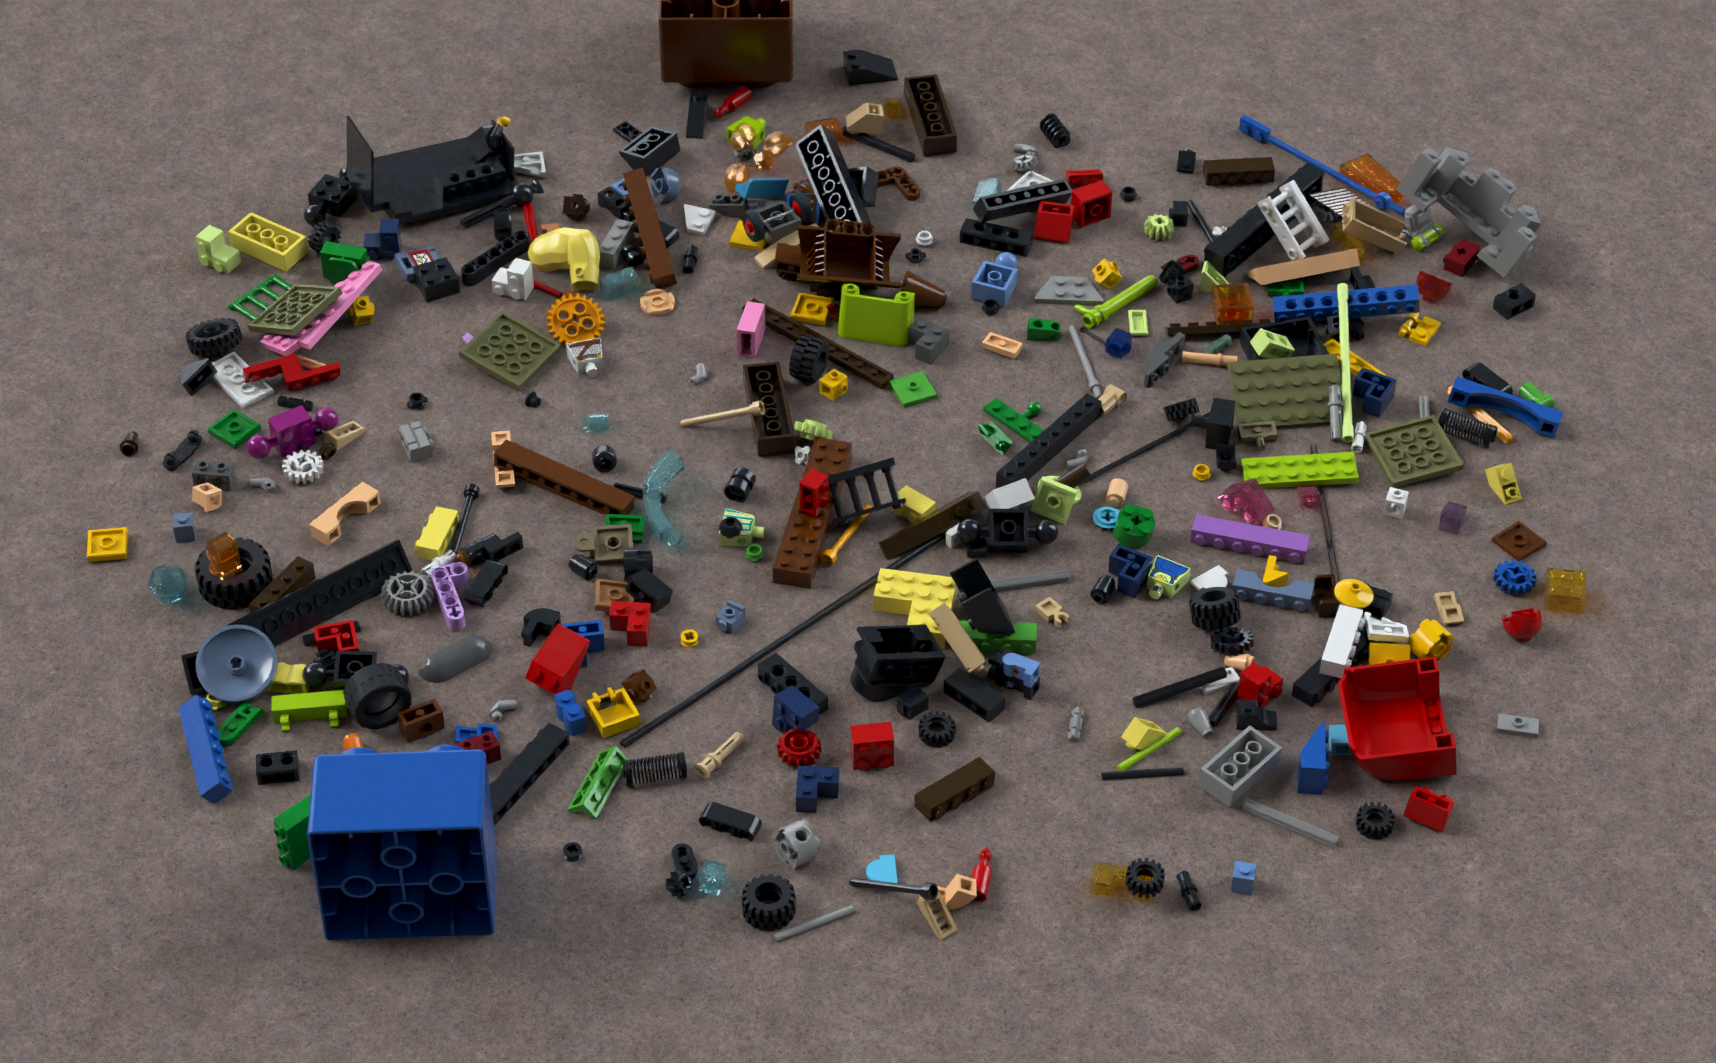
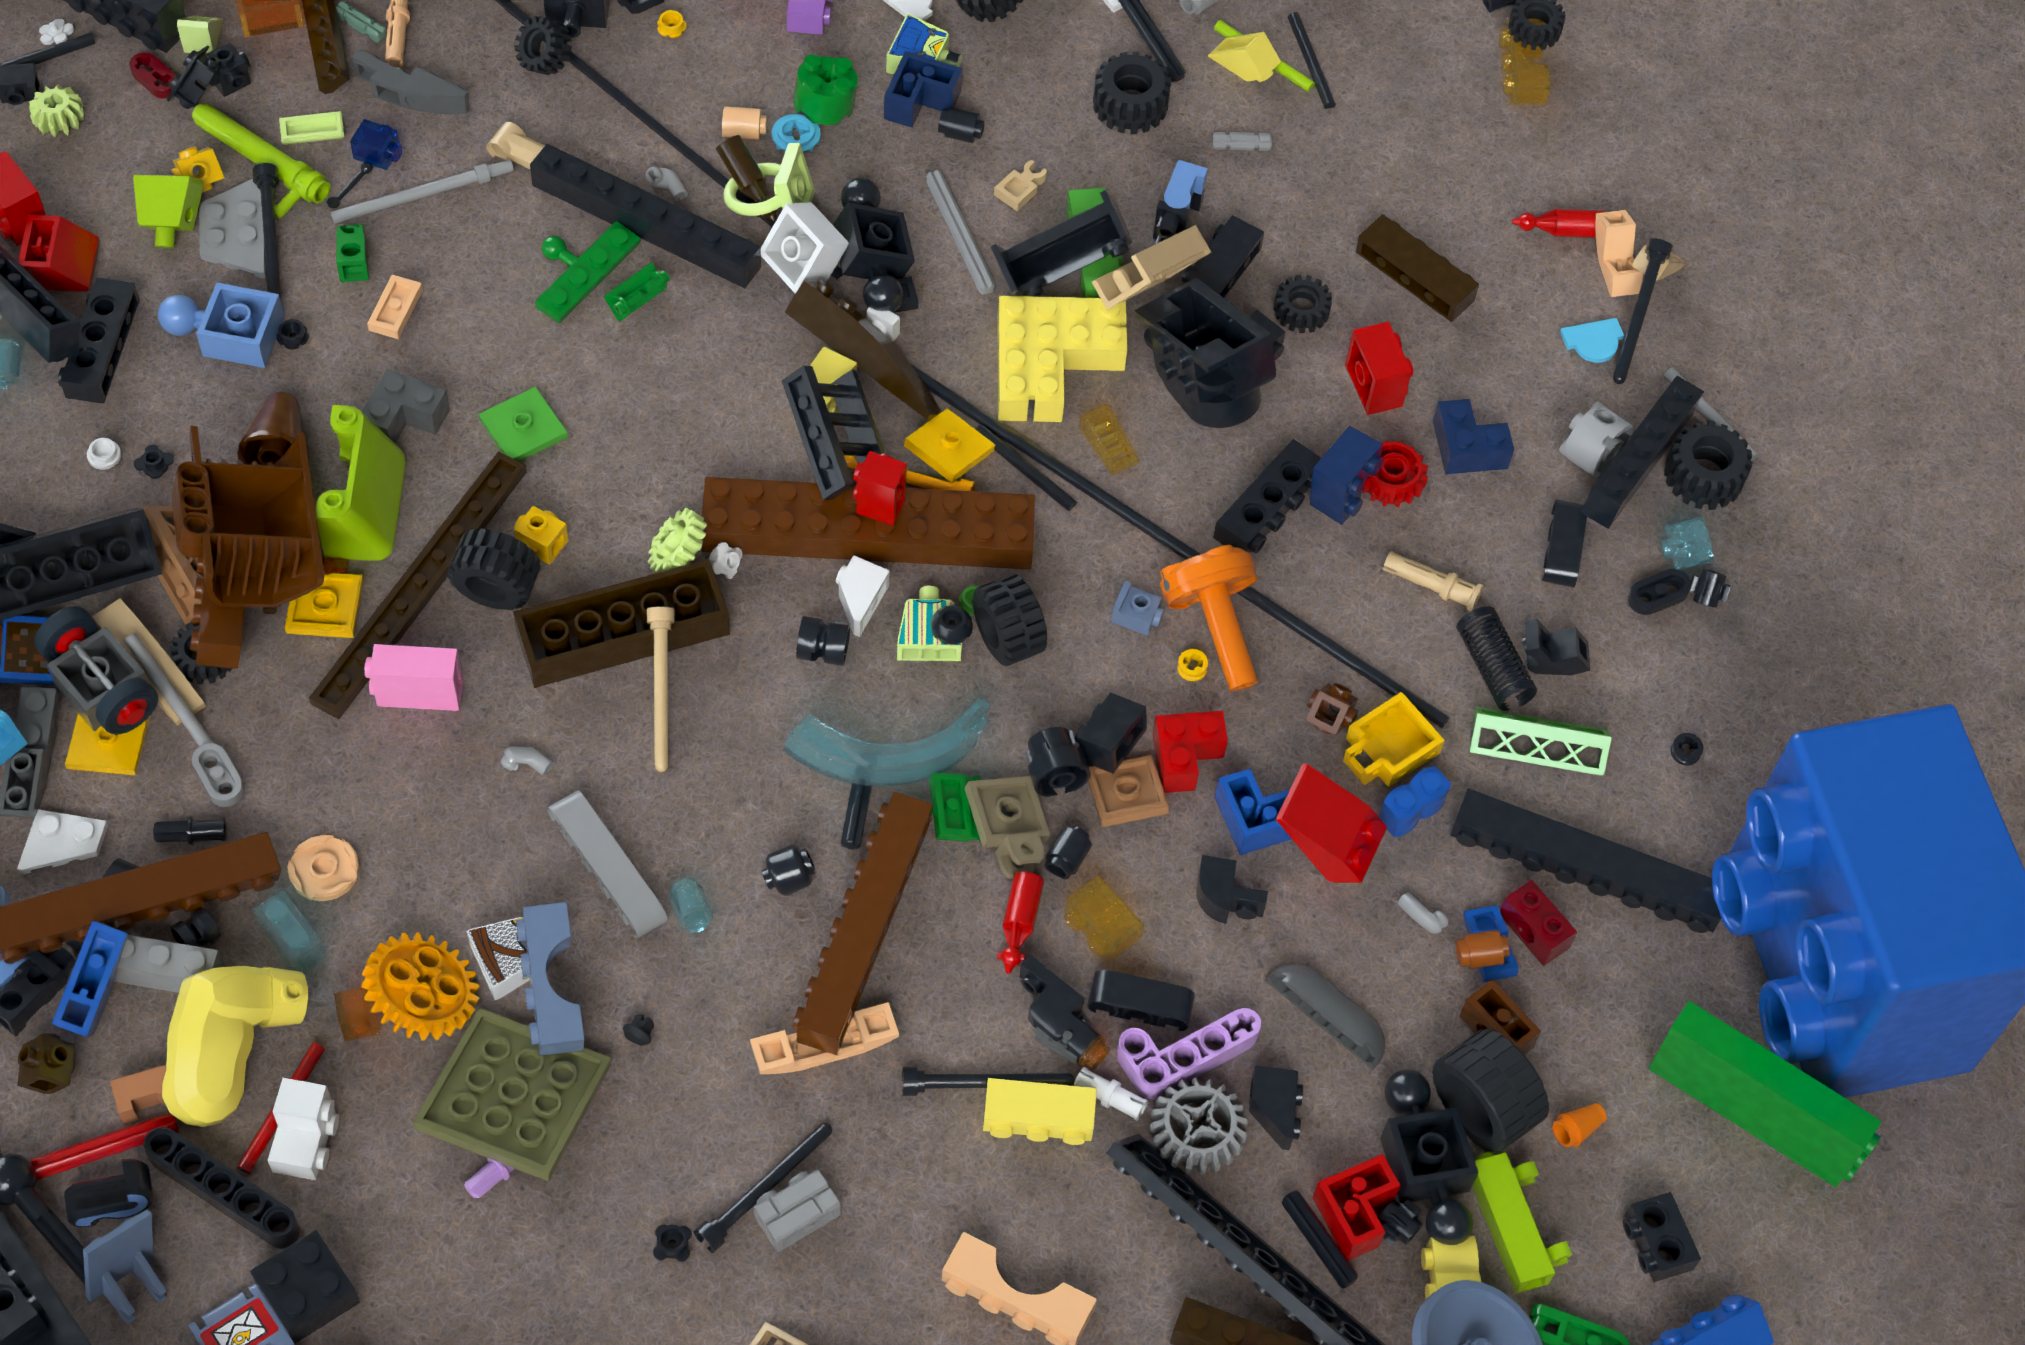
camera: 105 degrees left, 15 degrees up
none -> blue slope [52,920,128,1037]
none -> sand blue plate [83,1210,167,1323]
none -> light grey bar [124,633,214,747]
none -> lime torso [133,175,203,249]
none -> light grey plate [192,743,244,807]
none -> black piece [252,163,281,298]
none -> sand blue arch [516,902,584,1056]
none -> light grey beam [547,790,668,939]
none -> black piece [693,1123,832,1253]
none -> white slope [836,556,890,637]
none -> yellow plate [904,408,995,483]
none -> black tyre [973,573,1047,666]
none -> black bar [976,424,1077,511]
none -> red wheel [997,872,1044,974]
none -> clear yellow brick [1064,875,1144,962]
none -> clear yellow slope [1079,404,1140,476]
none -> black tyre [1093,52,1171,134]
none -> orange piece [1159,545,1258,692]
none -> black slope [1249,1066,1303,1150]
none -> dark orange brick [1455,929,1510,969]
none -> black brick [1522,619,1591,675]
none -> black brick [1580,376,1704,529]

